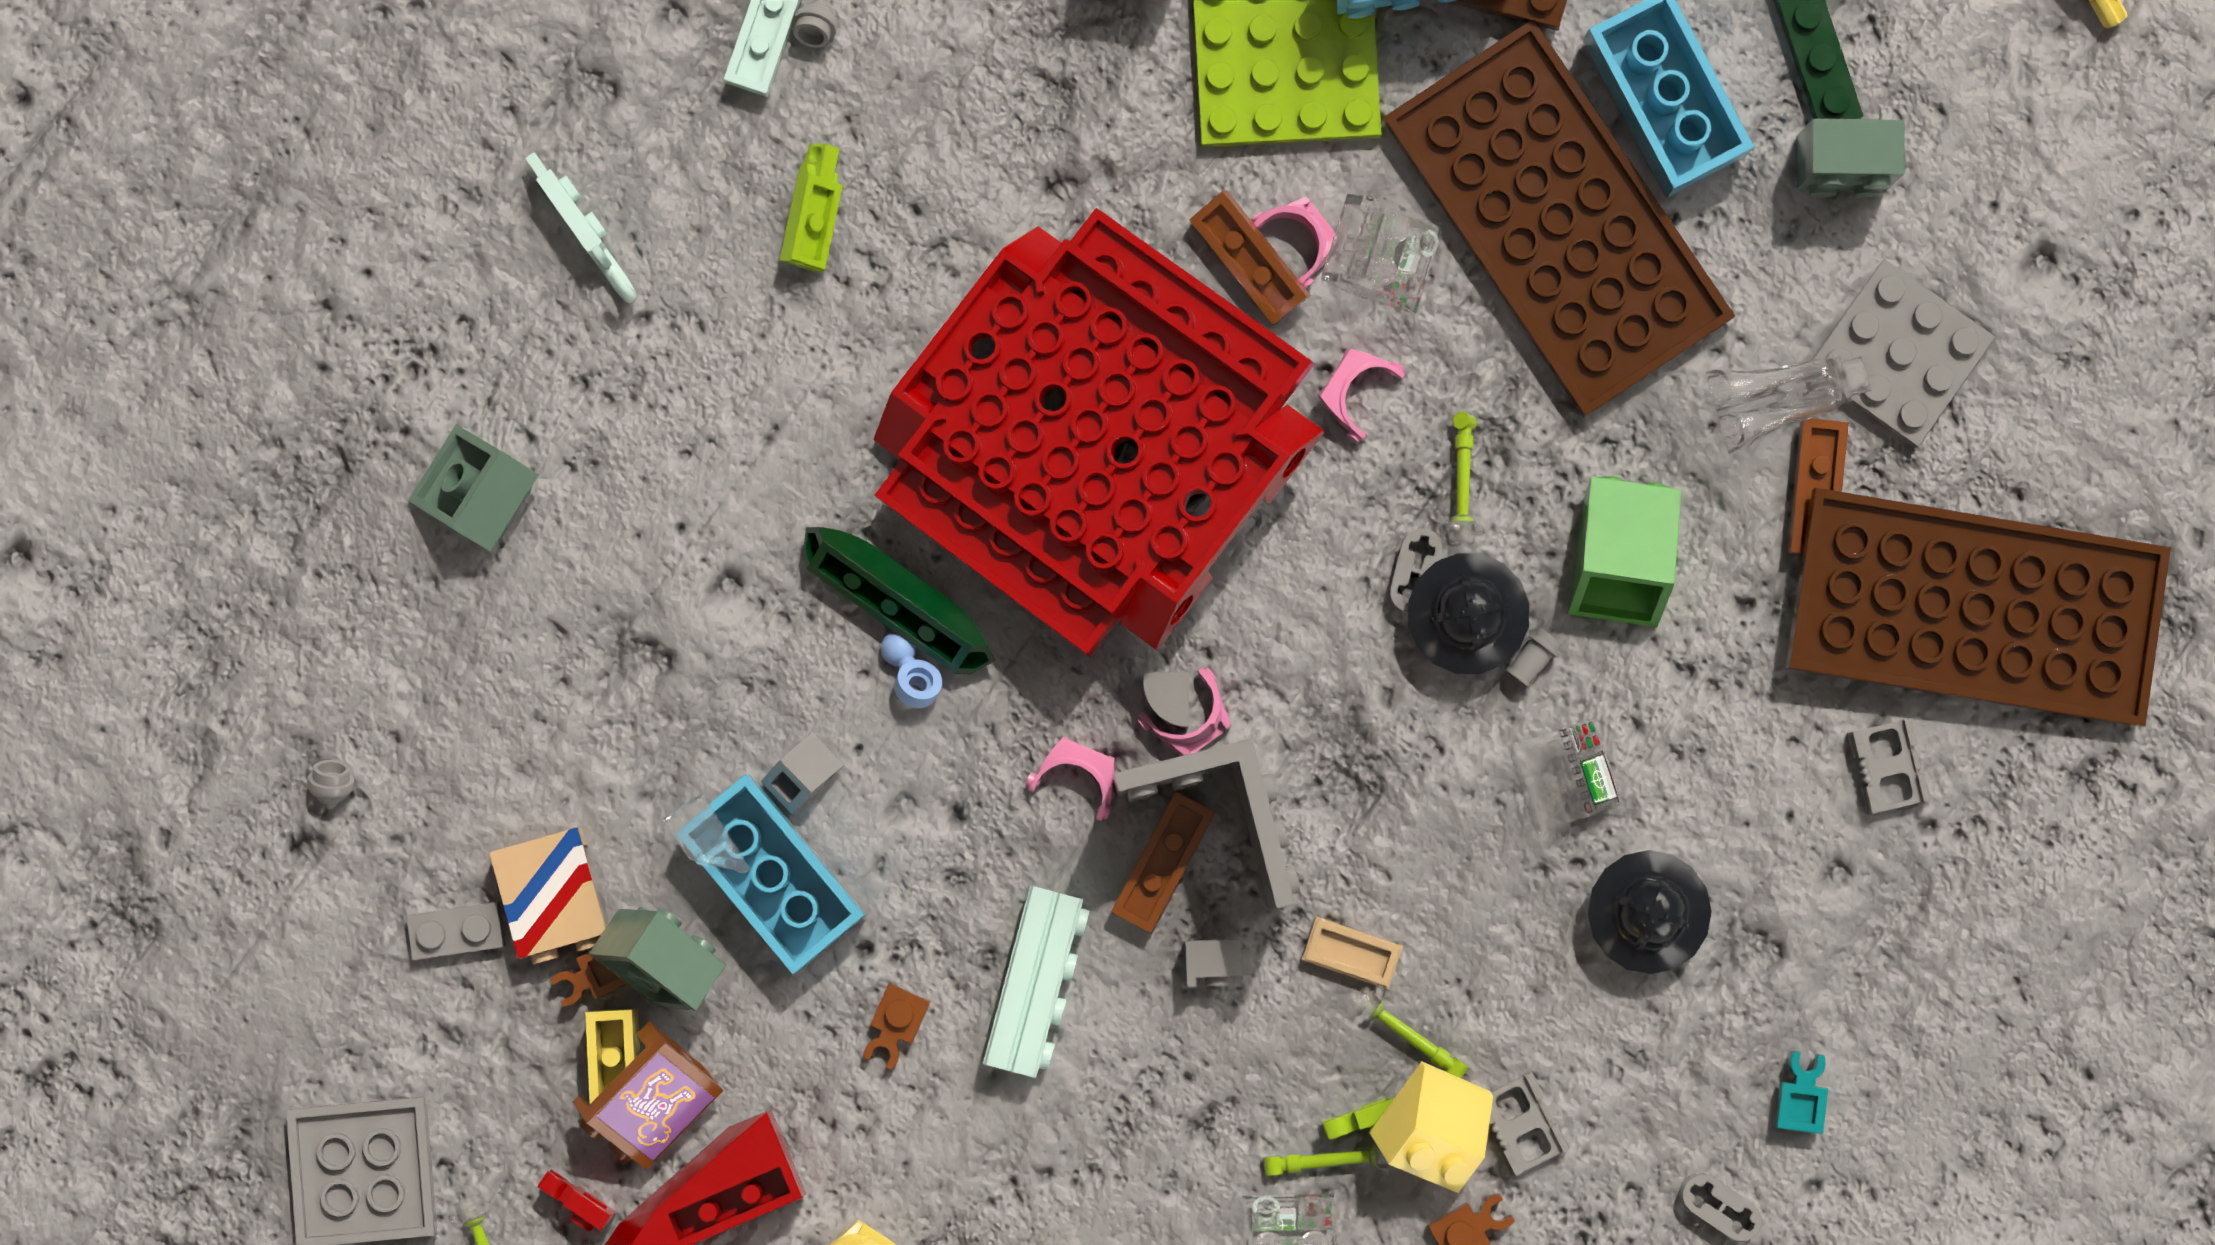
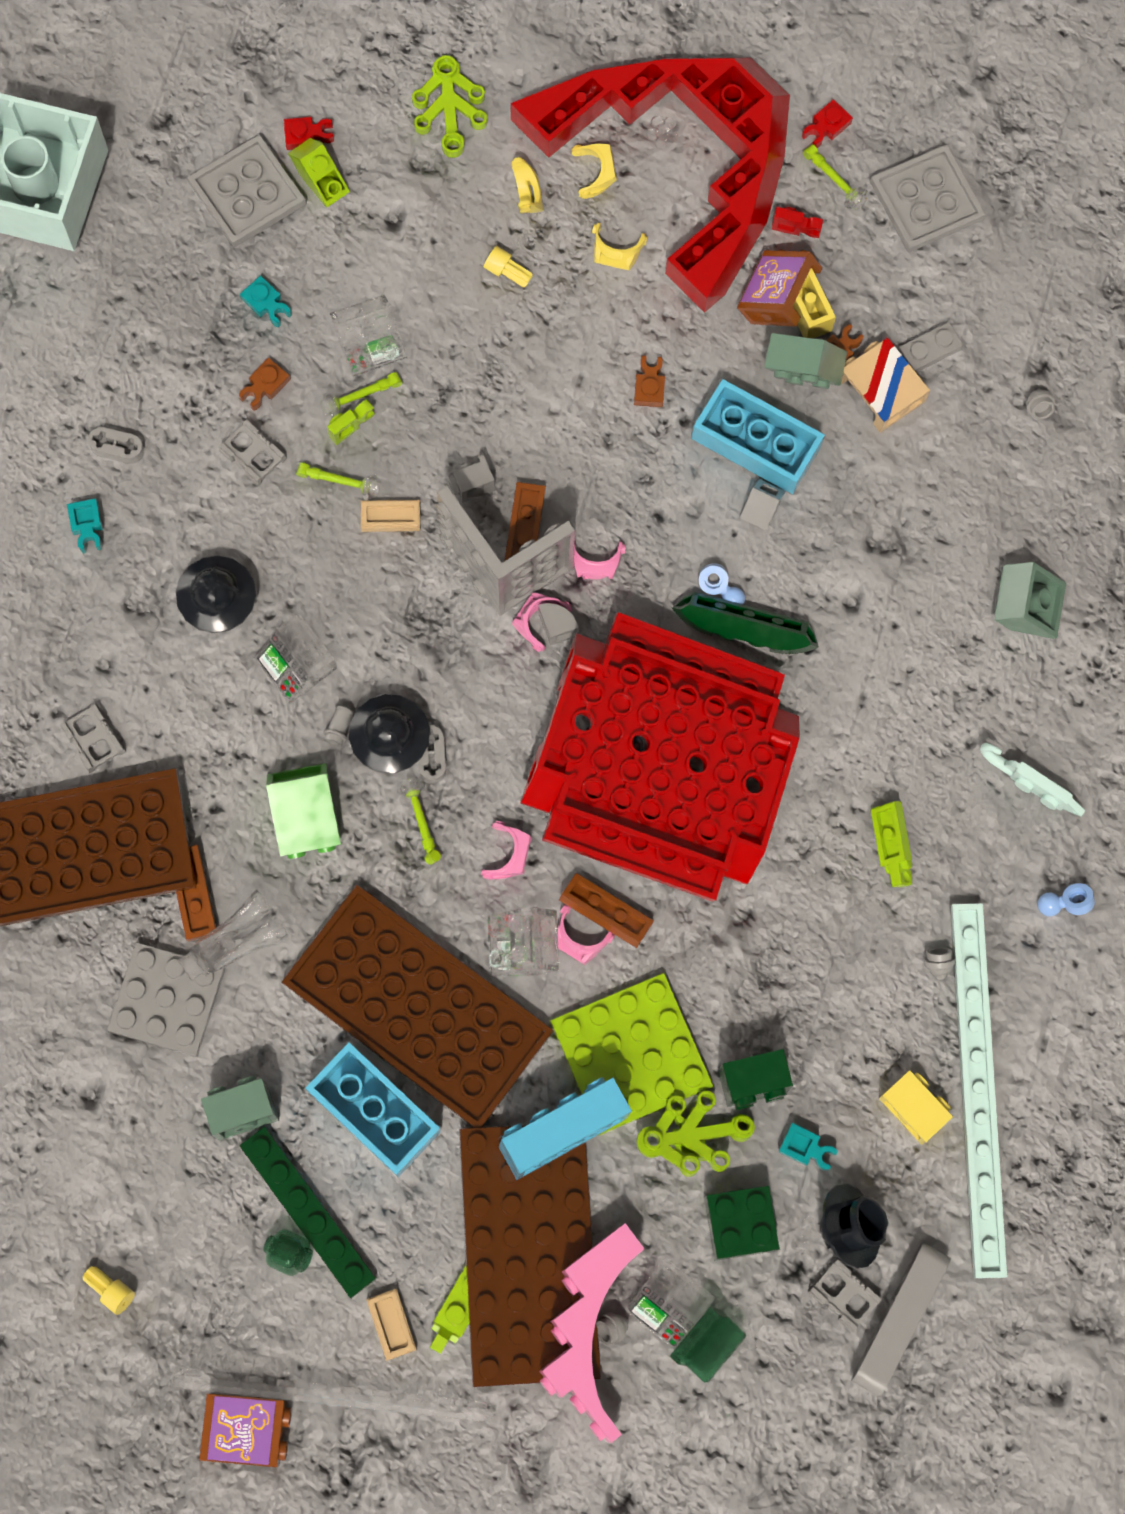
camera: 160 degrees right, 10 degrees down
clear slope [663,793,750,874] -> none
light aqua brick [983,885,1090,1078] -> none
light yellow slope [1369,1061,1493,1193] -> none
none -> light blue plate [1037,883,1095,917]

